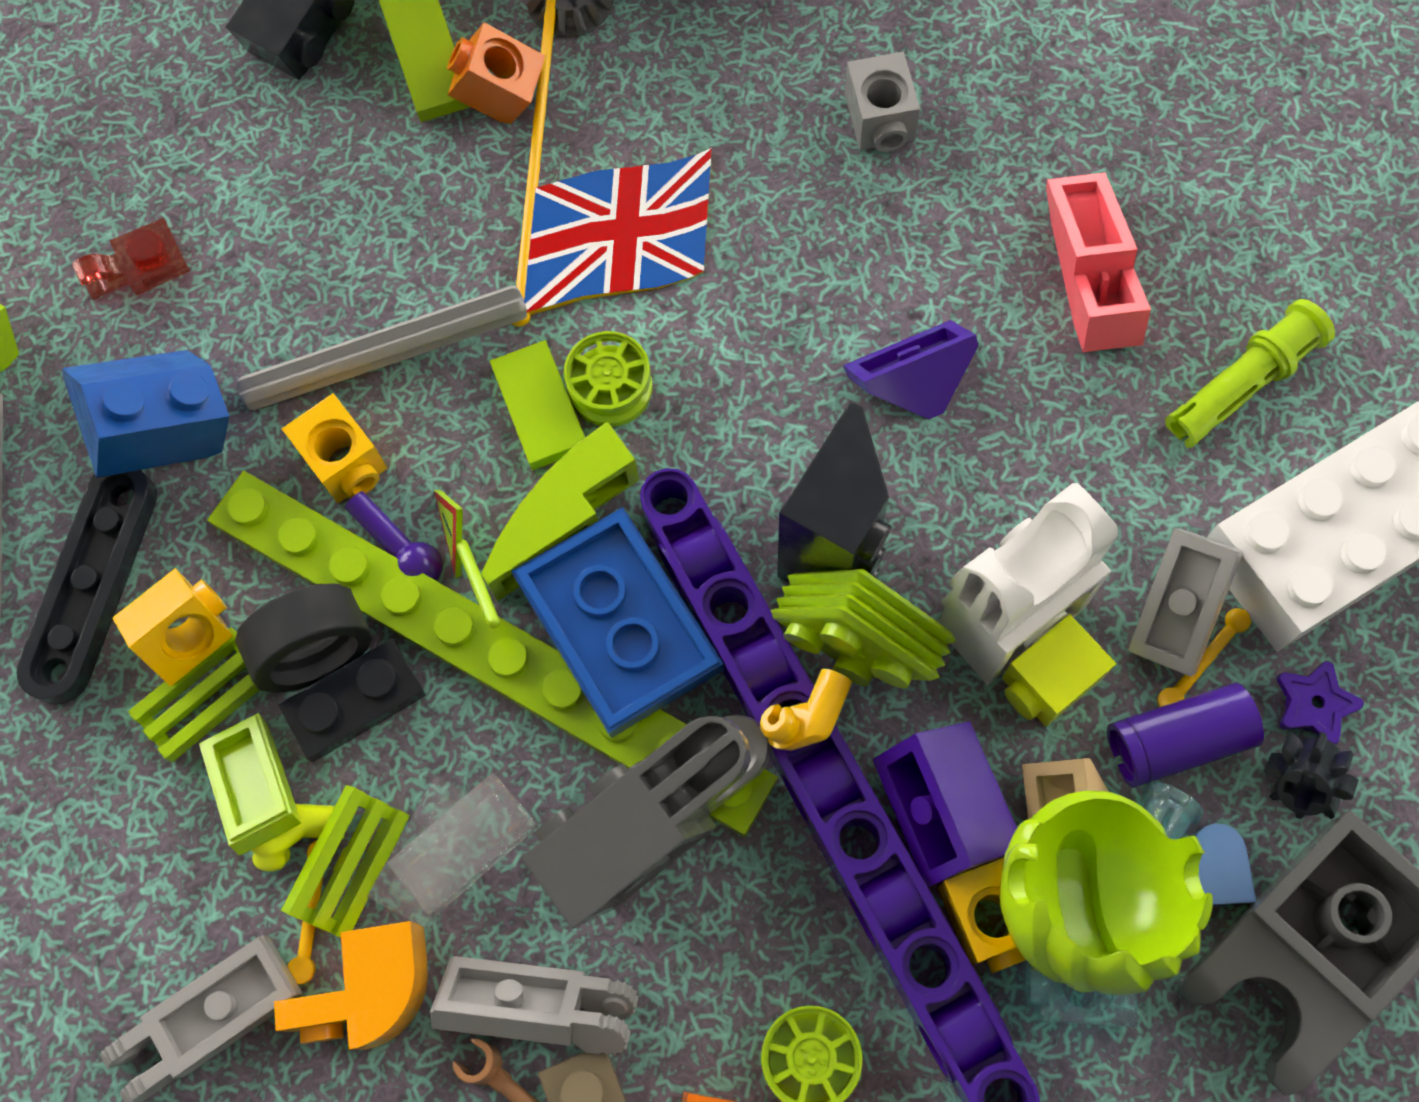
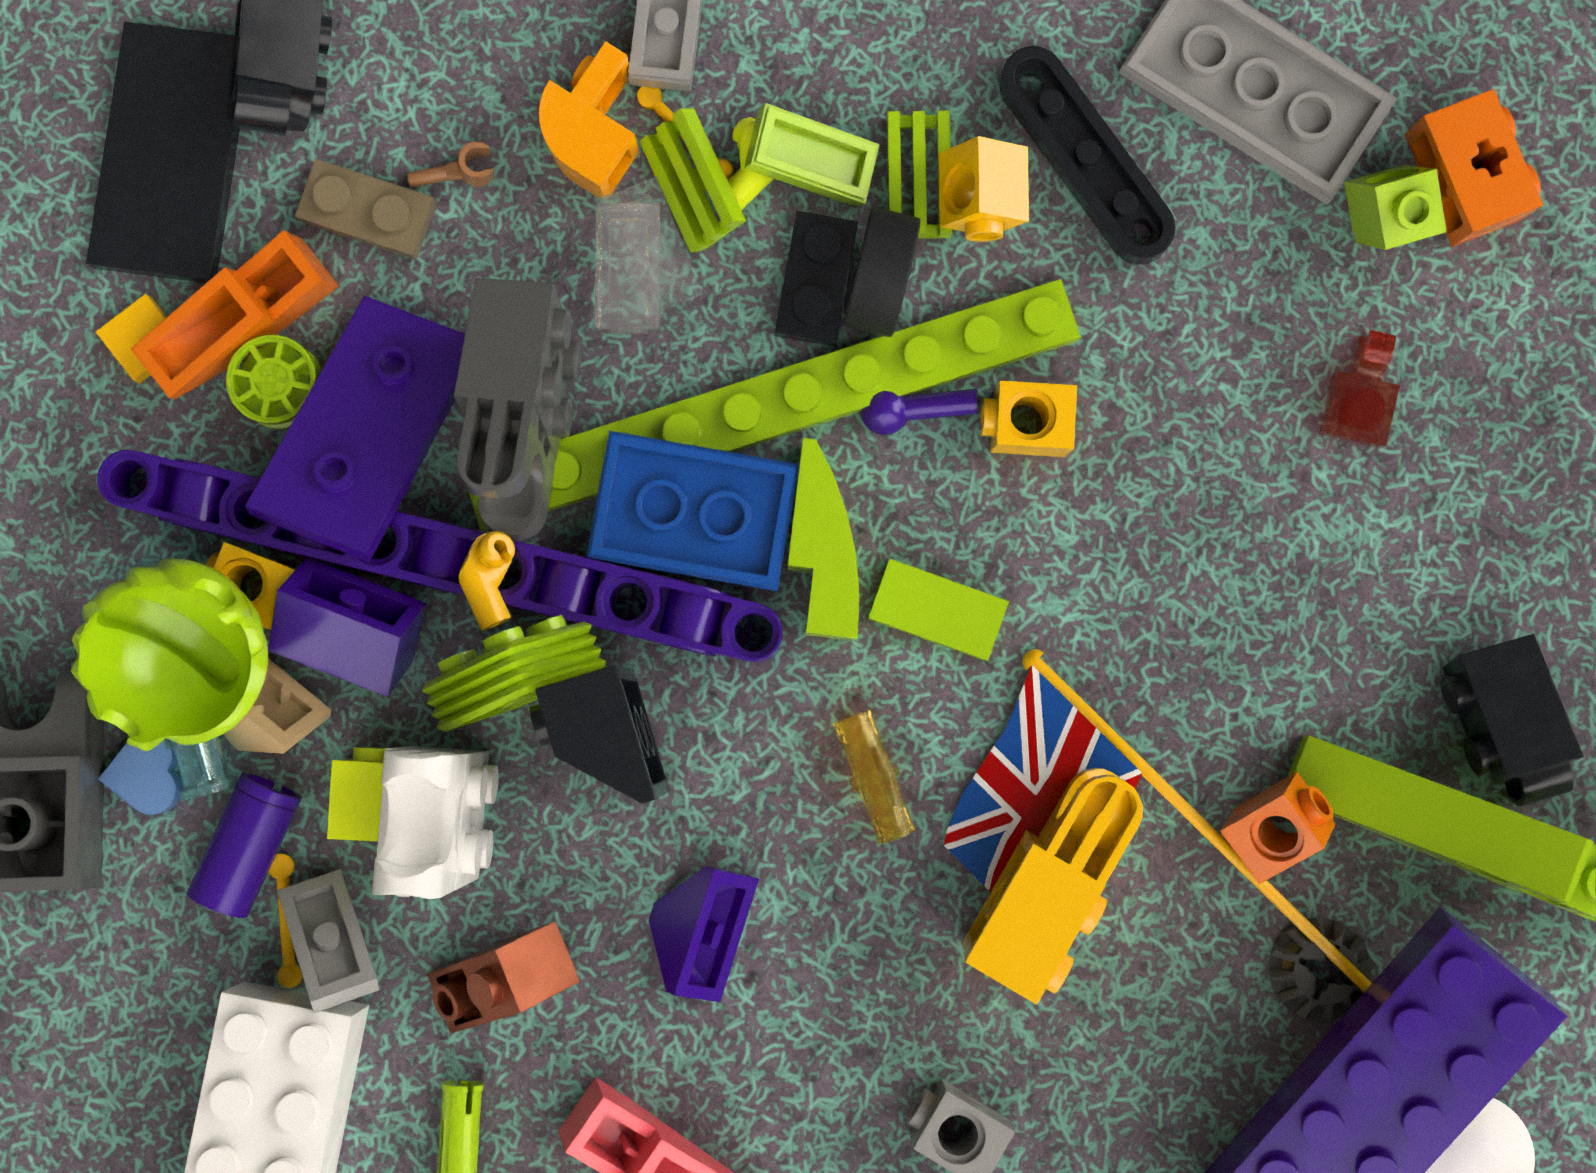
camera: 125 degrees right, 15 degrees up
blue slope [62,350,229,478] -> none
light grey axle [237,285,527,410] -> none
light grey hinge [430,956,639,1056] -> none
lime piece [434,490,500,628] -> none
lime wheel [564,331,653,427] -> none
black gear [1264,732,1359,819] -> none
dark purple plate [1276,661,1364,745] -> none
none -> dark purple plate [245,295,465,562]
none -> copper slope [427,921,580,1033]
none -> clear yellow pin [833,709,916,844]
none -> yellow brick [963,768,1143,1005]

